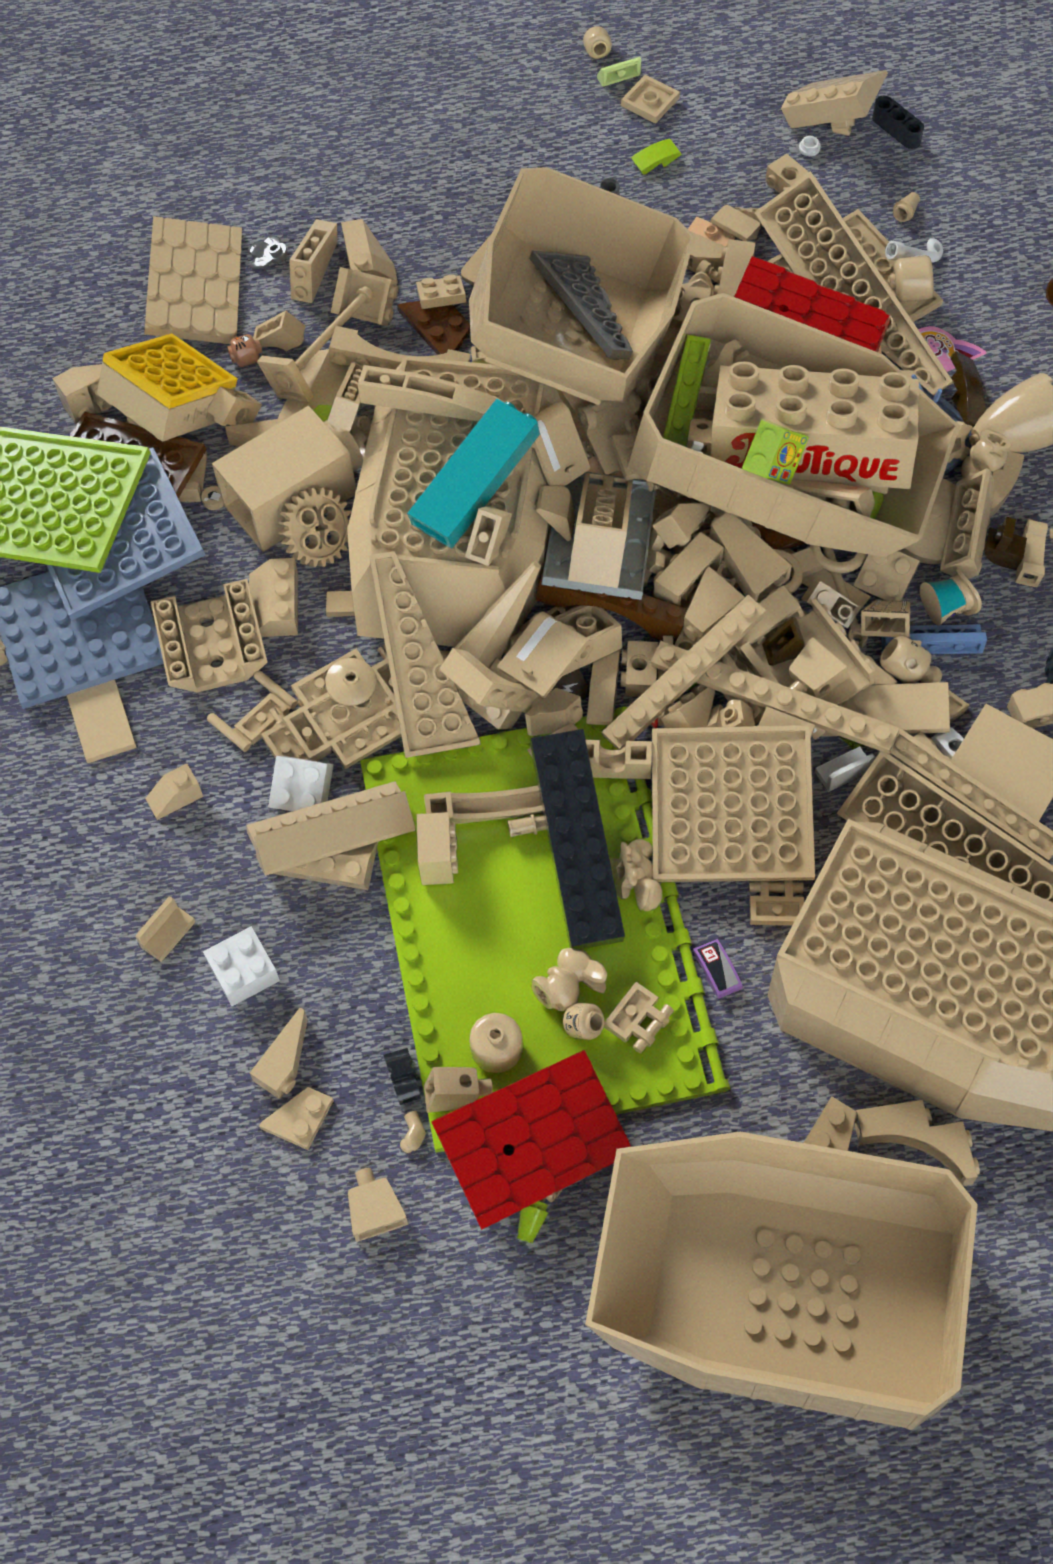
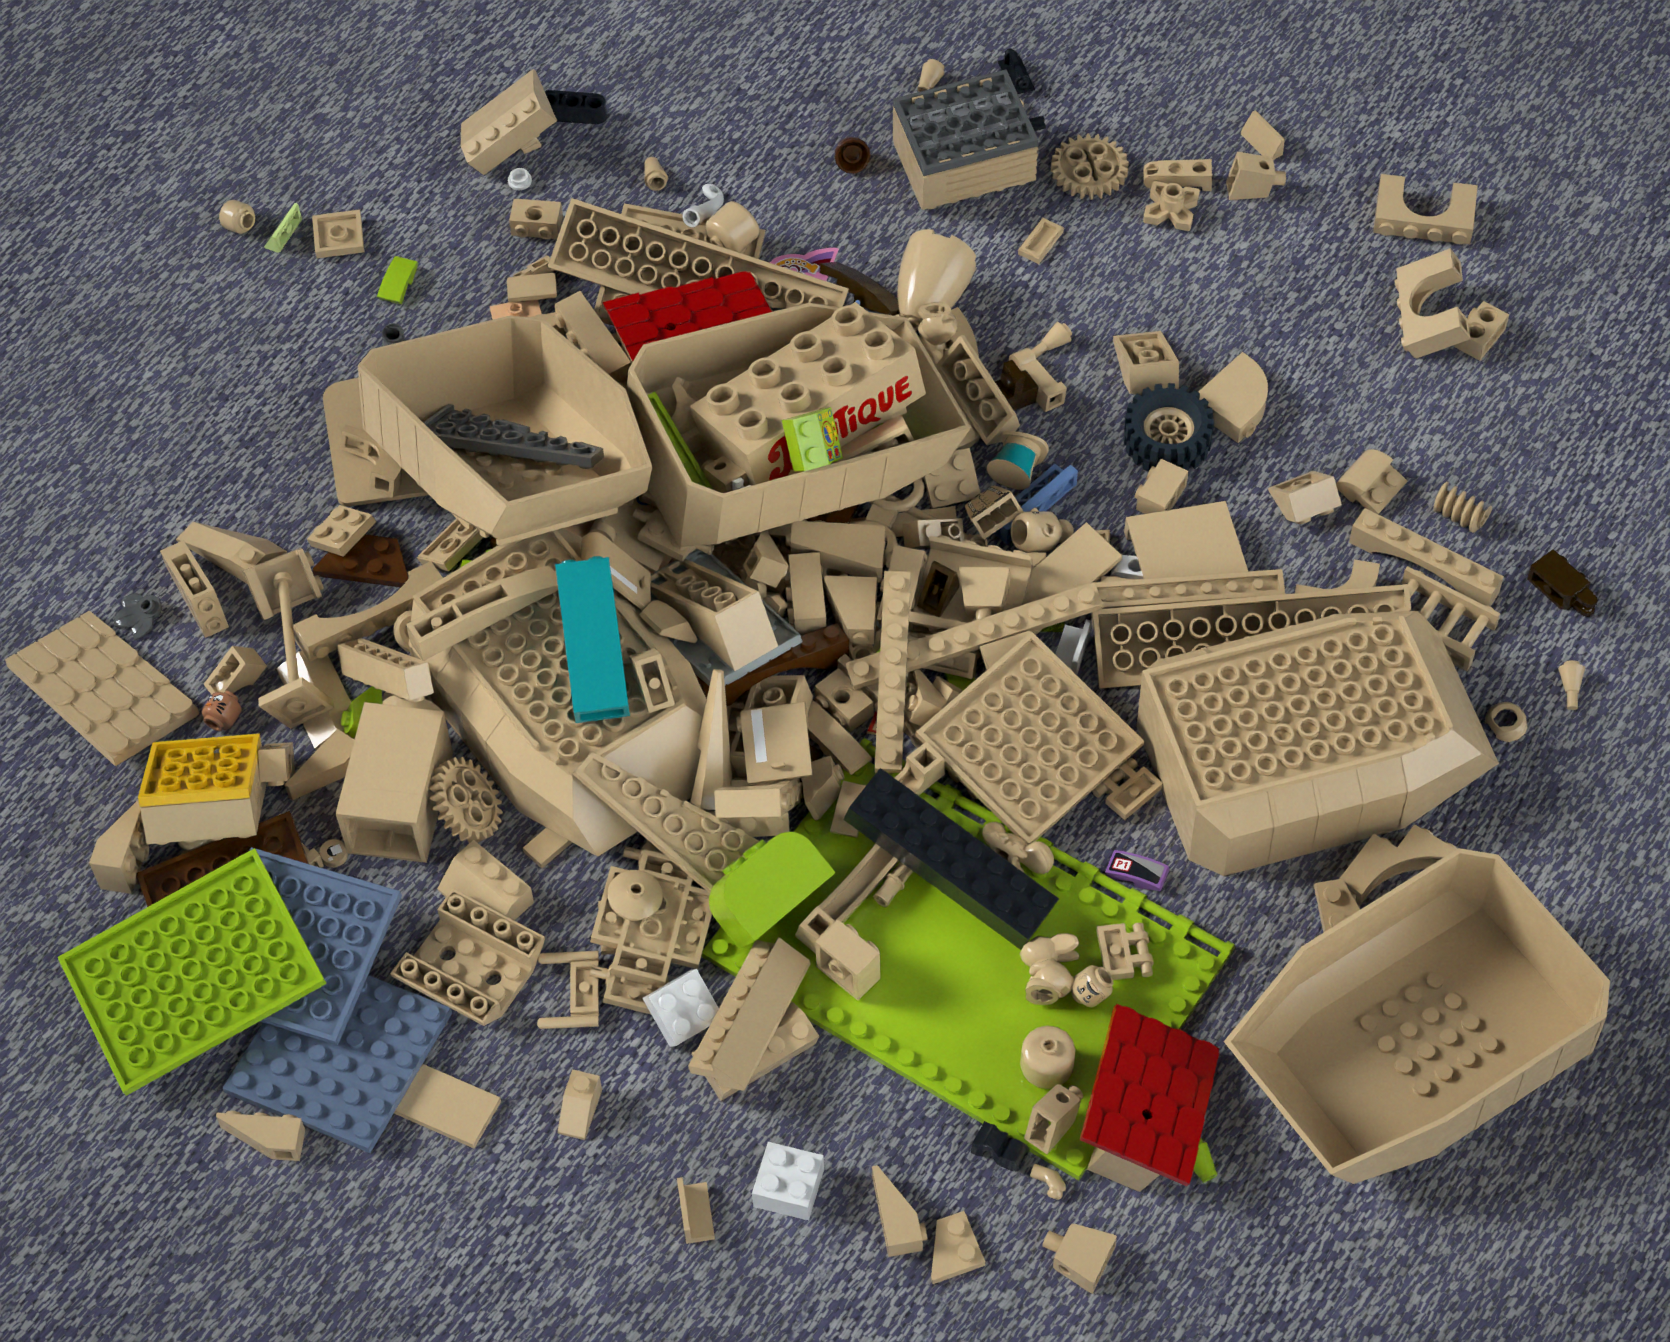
camera: 45 degrees left, 5 degrees down
tan brick [720,700,755,727] -> none
none -> lime brick [709,832,836,949]

